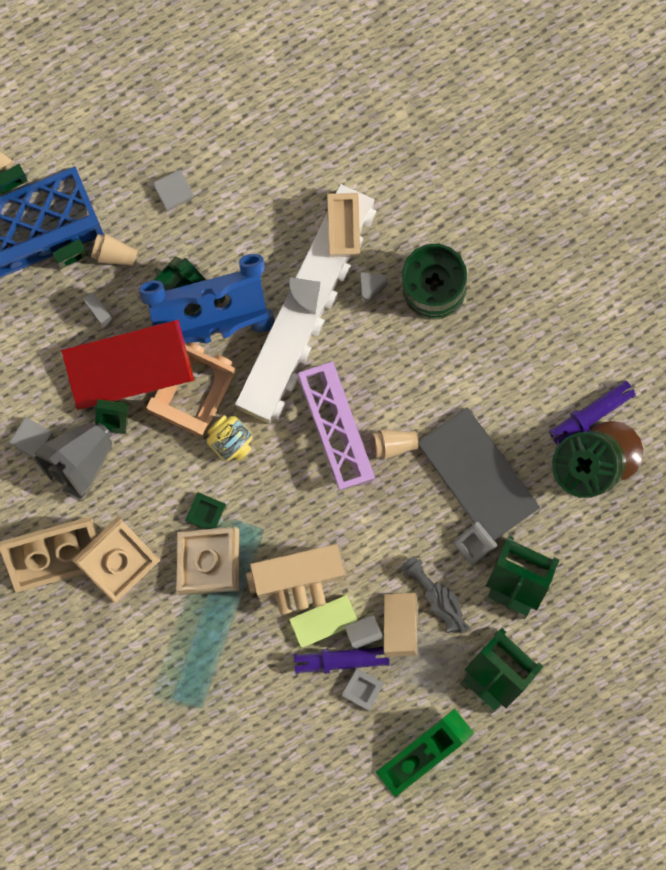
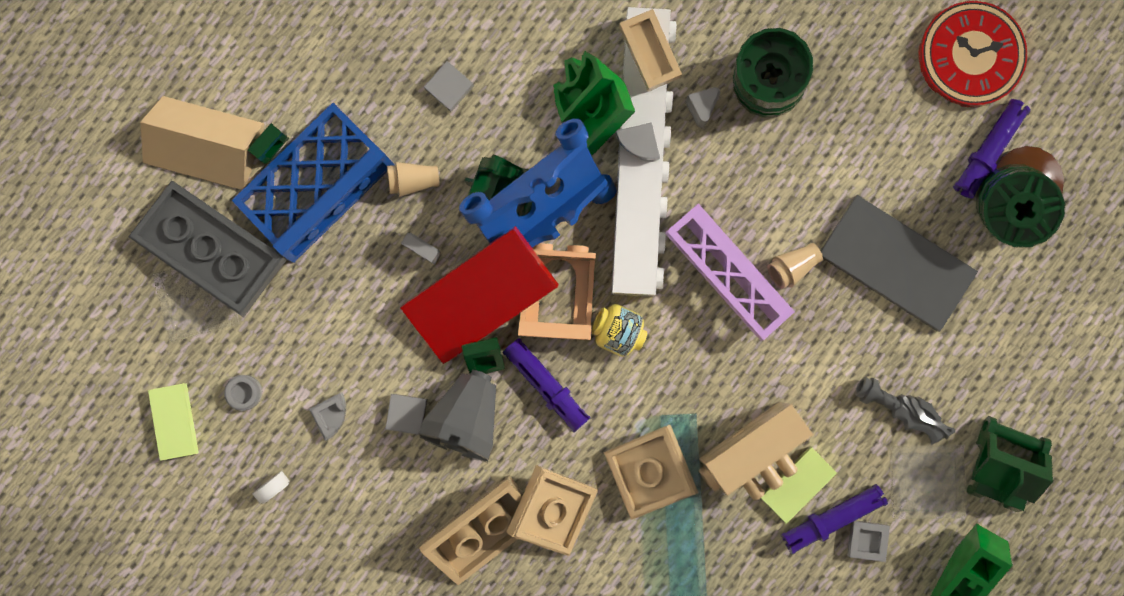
camera: 15 degrees left, 5 degrees up
dark green tile [52,239,88,269] -> none
dark green tile [185,492,226,529] -> none
light grey slope [344,615,382,650] -> none
tan tile [384,593,417,657] -> none
light grey tile [453,522,498,566] -> none
dark green piece [485,535,560,620] -> none
none -> dark purple pin [502,338,591,433]
none -> green plate [553,51,636,155]
none -> tile [918,1,1027,107]

